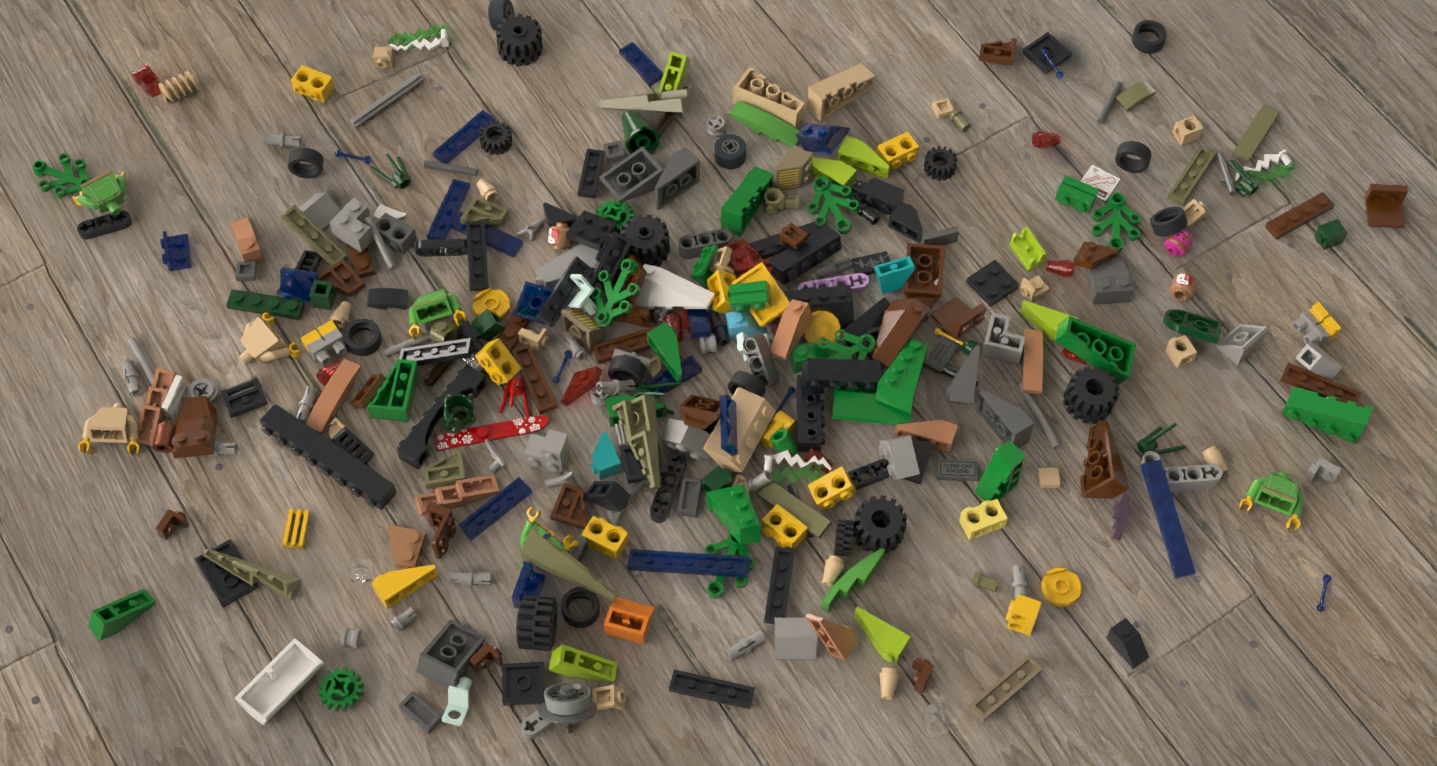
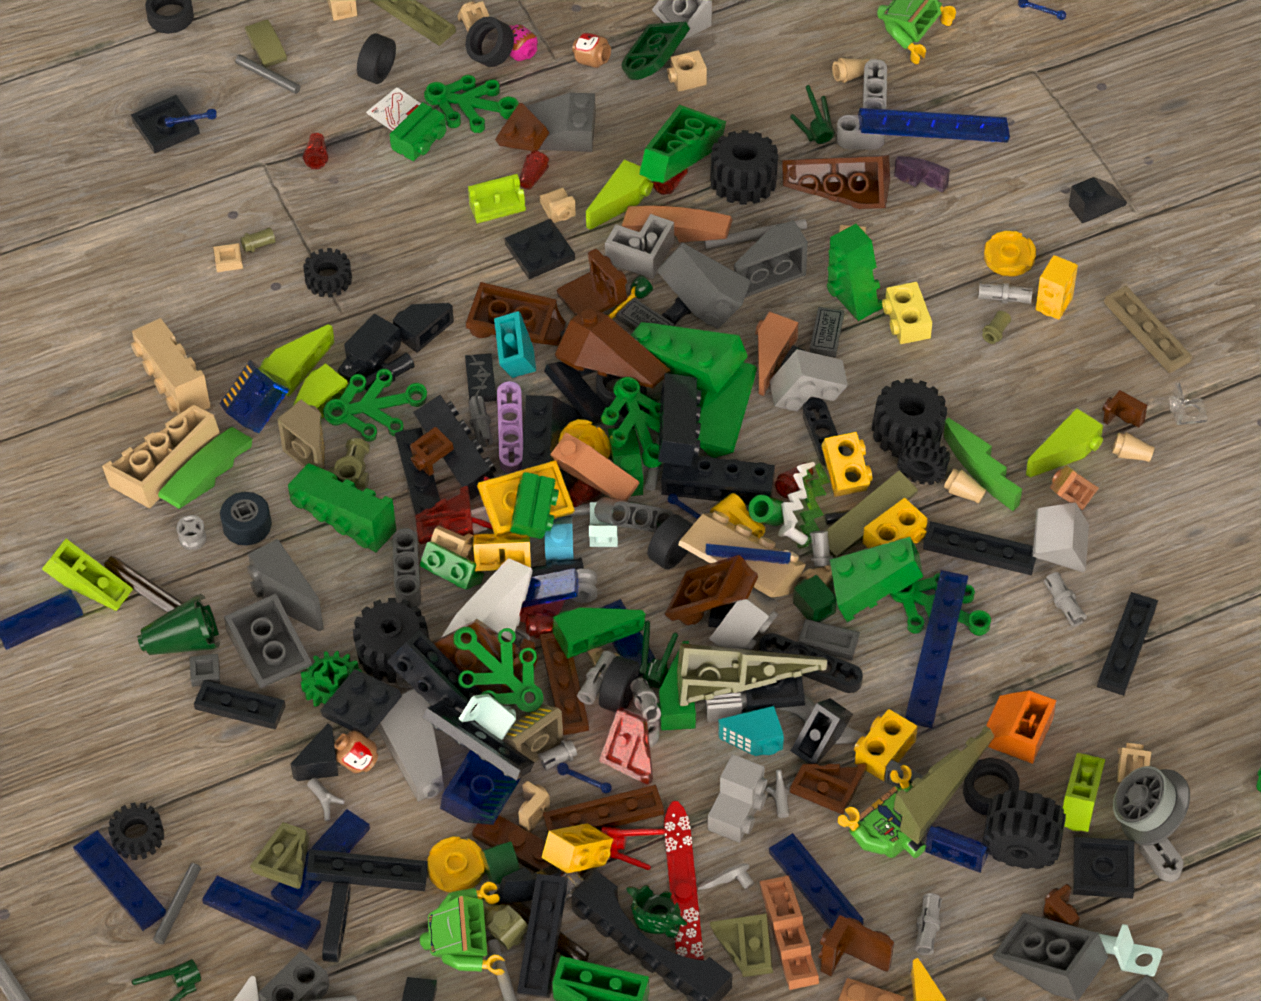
camera: 80 degrees left, 5 degrees down
tan cone [476,179,500,203] -> none
wedge [599,87,693,112] -> none
yellow brick [876,131,919,171] -> none
dark grey tile [921,227,959,246] -> none
reddish brown wing [979,38,1017,65] -> none

